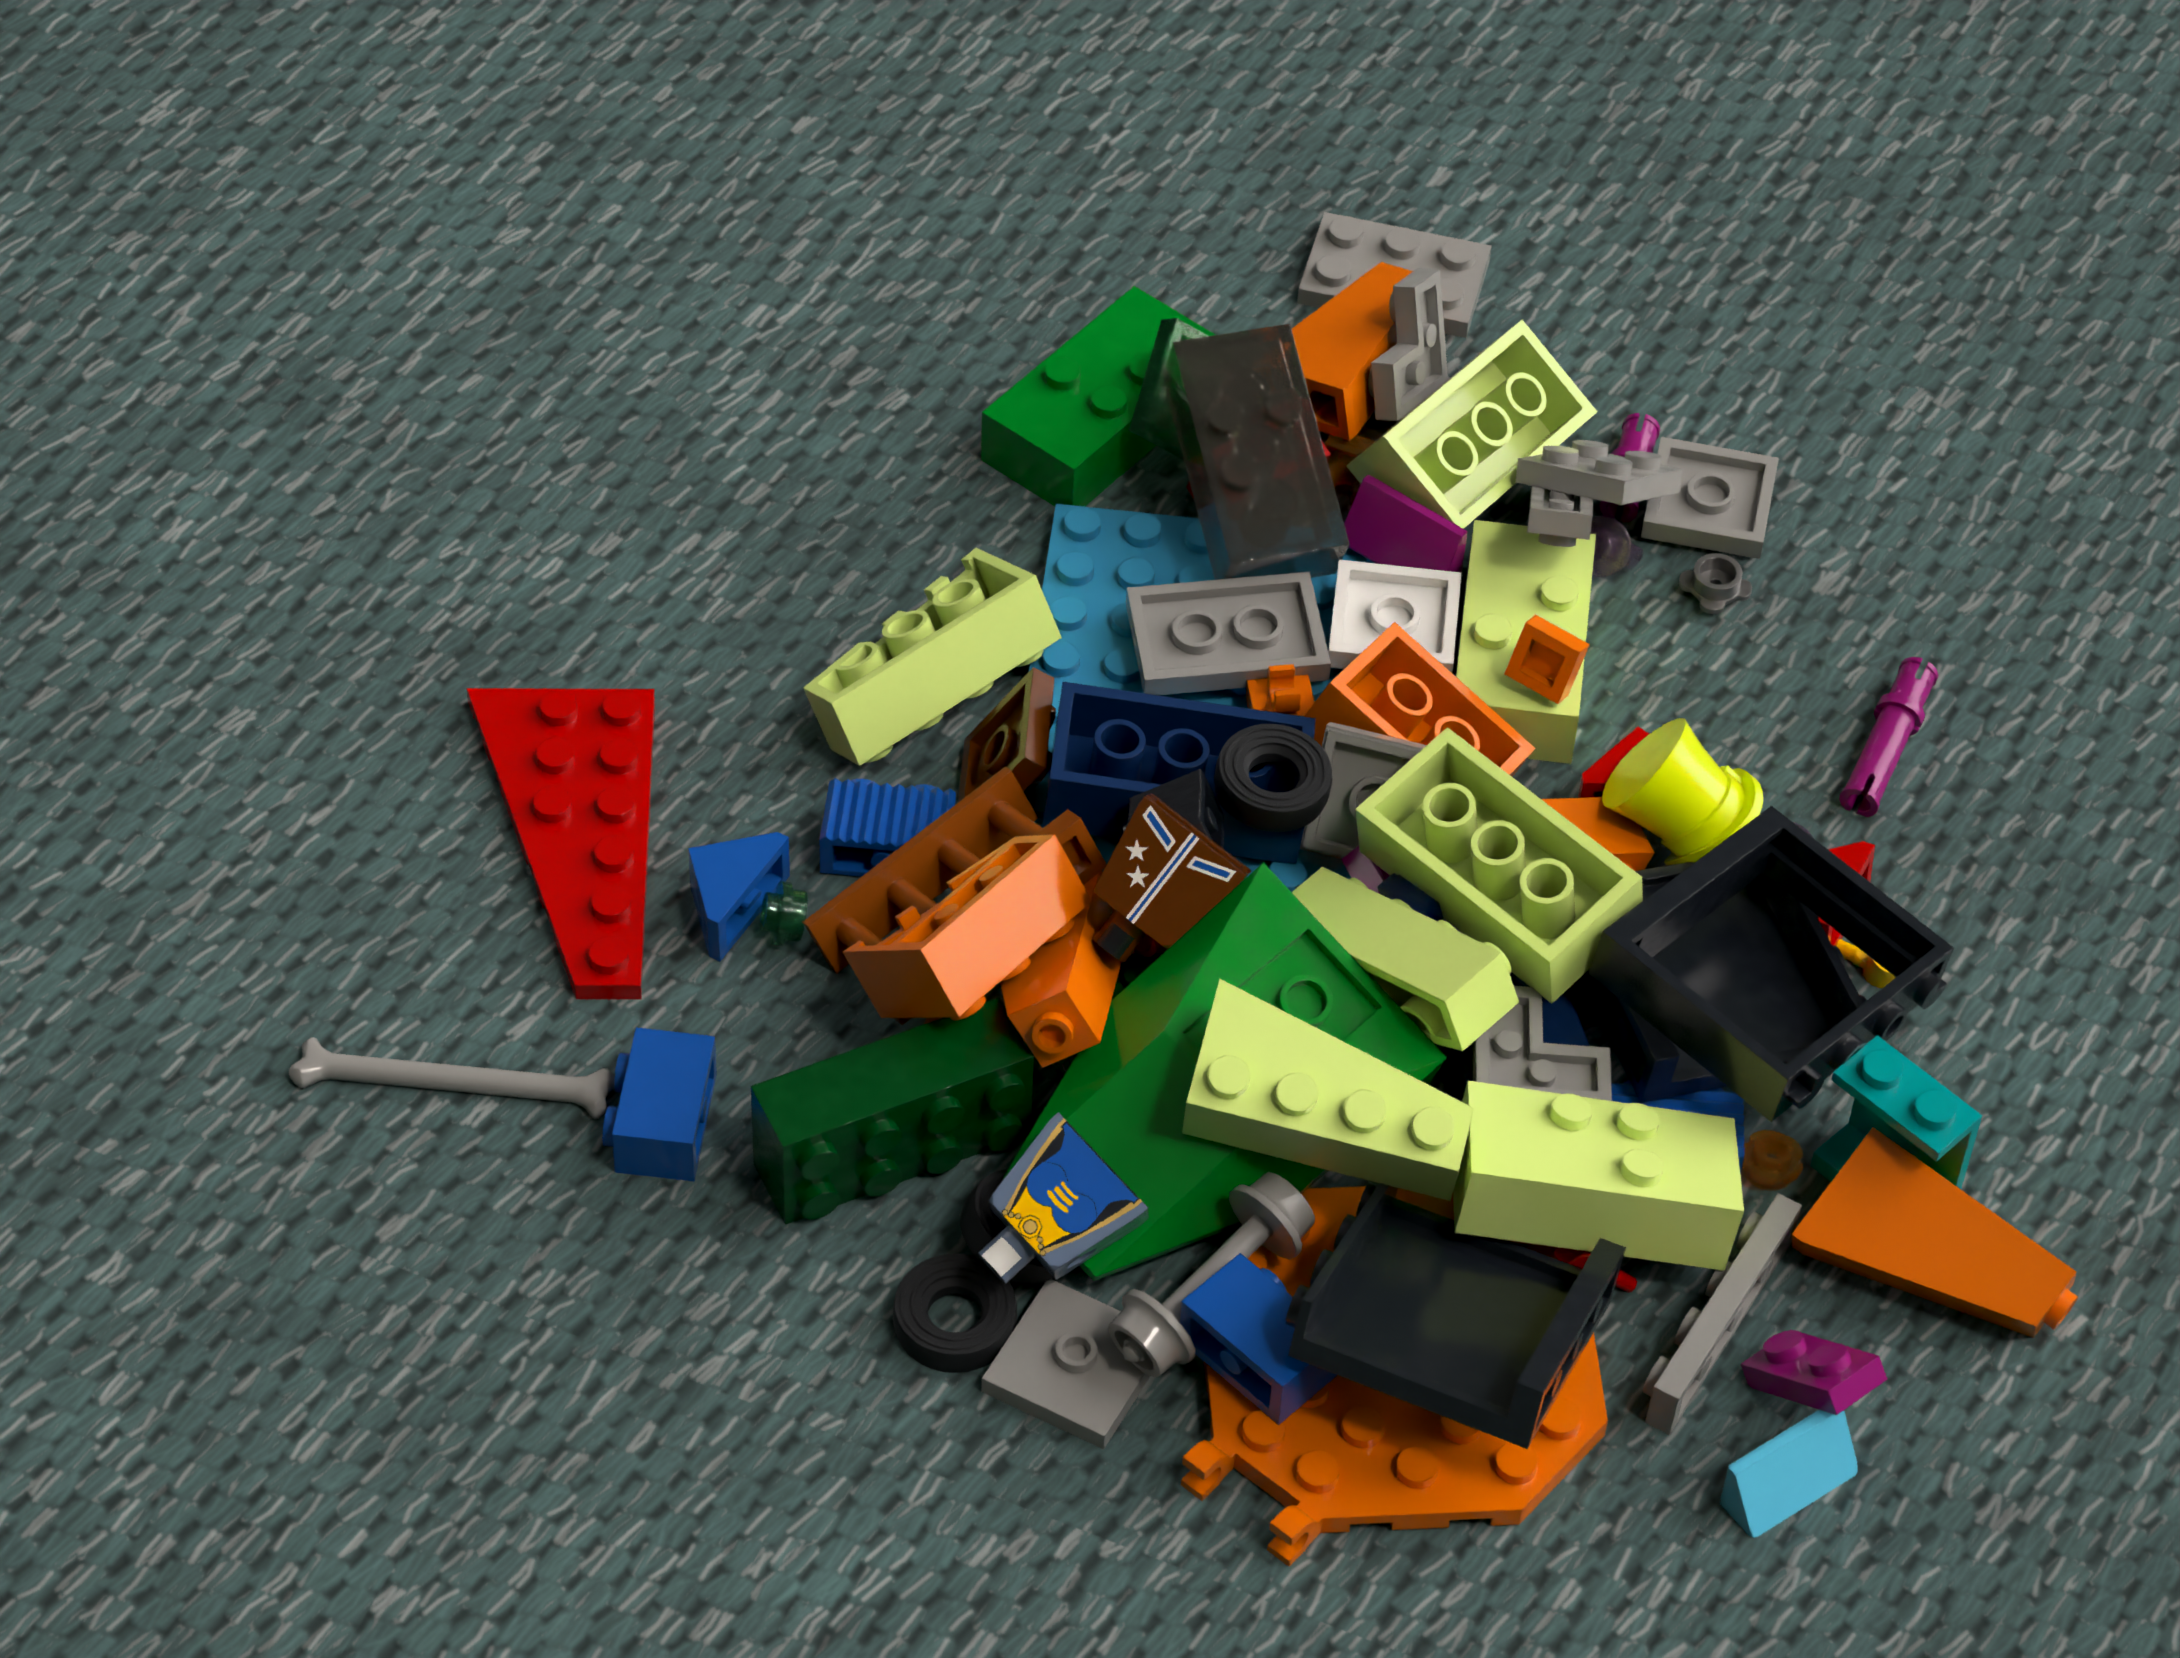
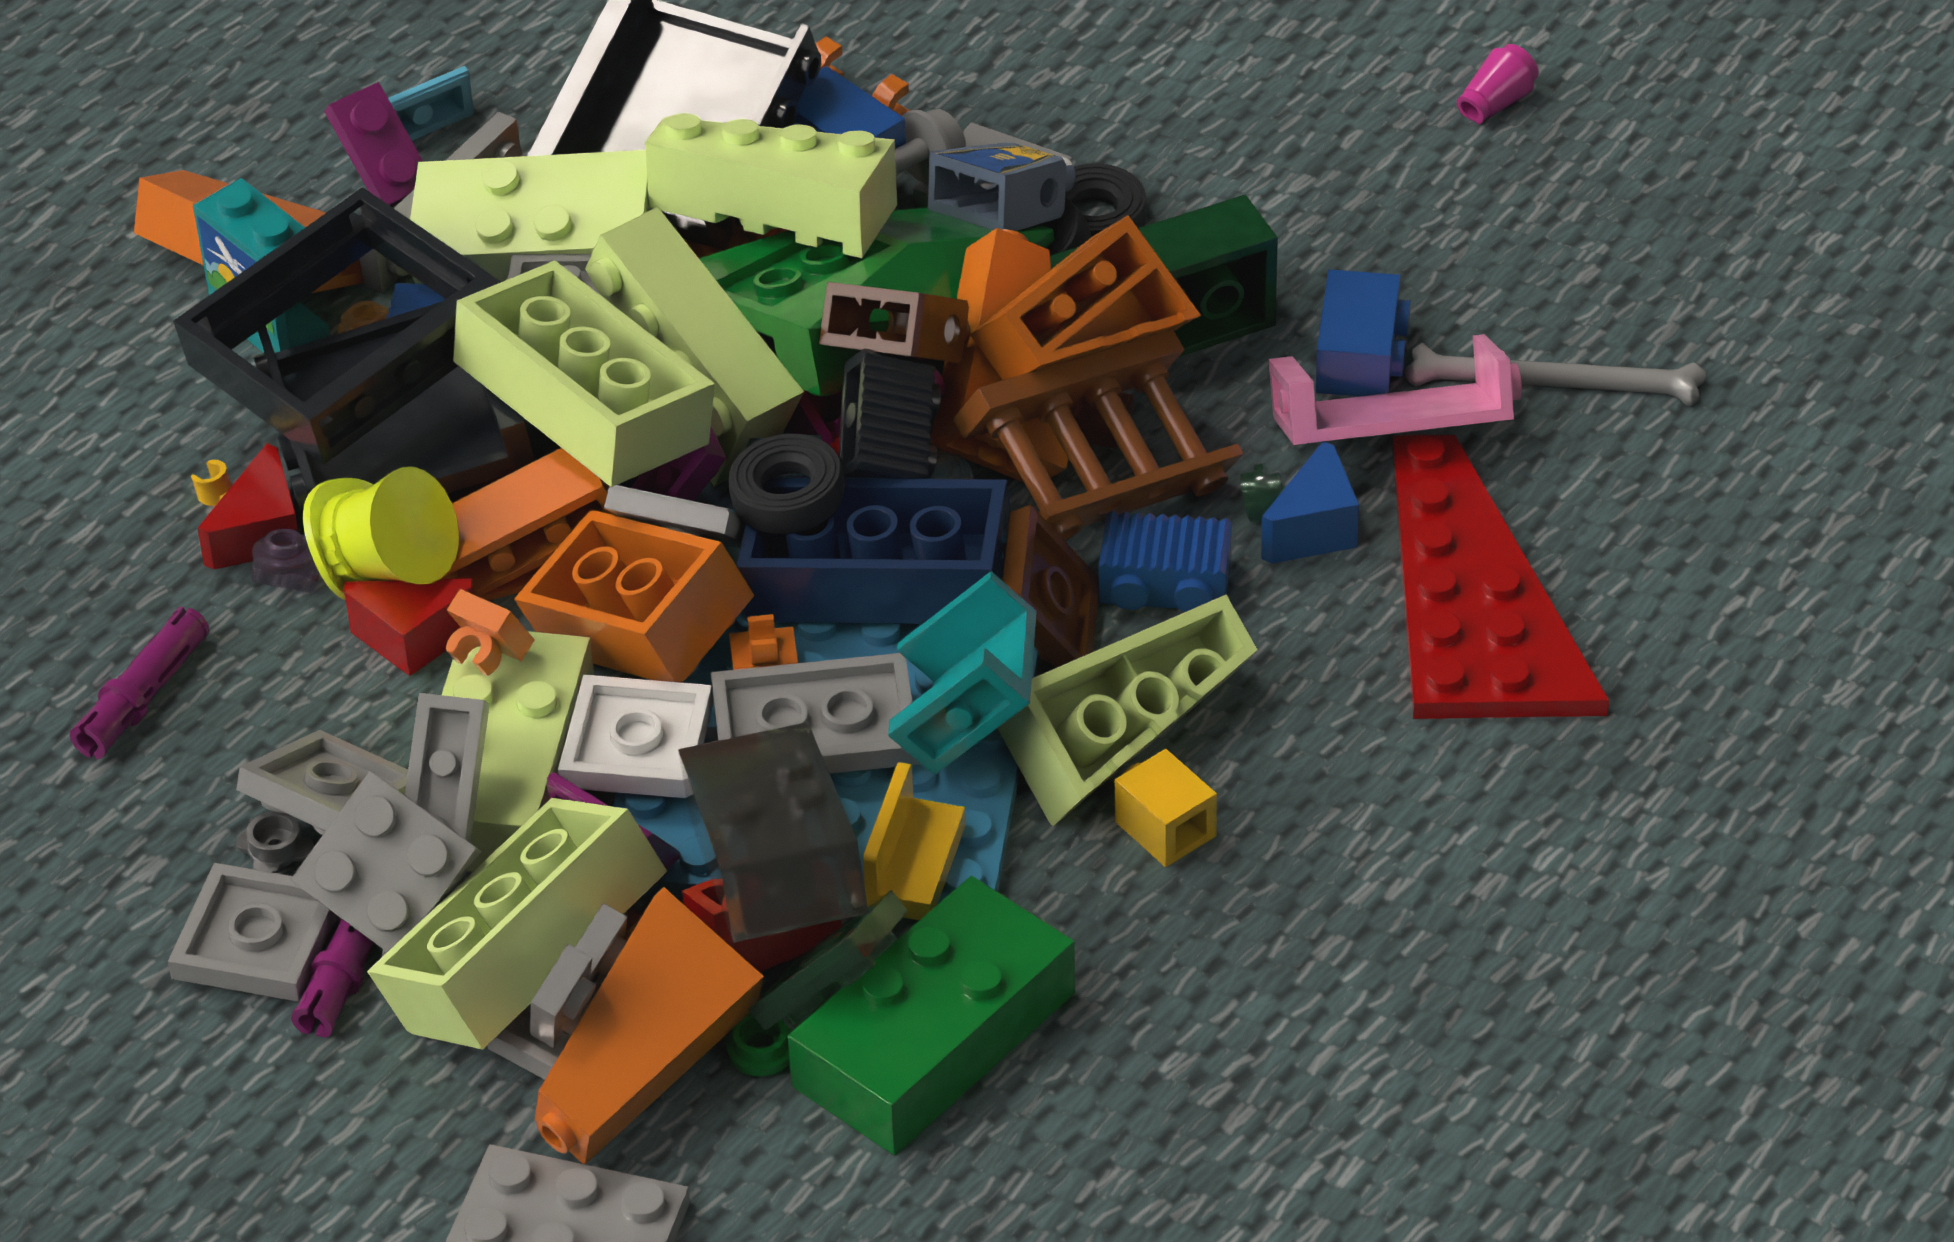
camera: 175 degrees left, 5 degrees down
none -> light grey plate [236,730,408,835]
none -> yellow panel [863,762,966,920]
none -> teal panel [888,571,1037,775]
none -> yellow brick [1115,749,1217,867]
none -> bright pink panel [1269,334,1522,445]
none -> dark pink cone [1457,44,1539,124]

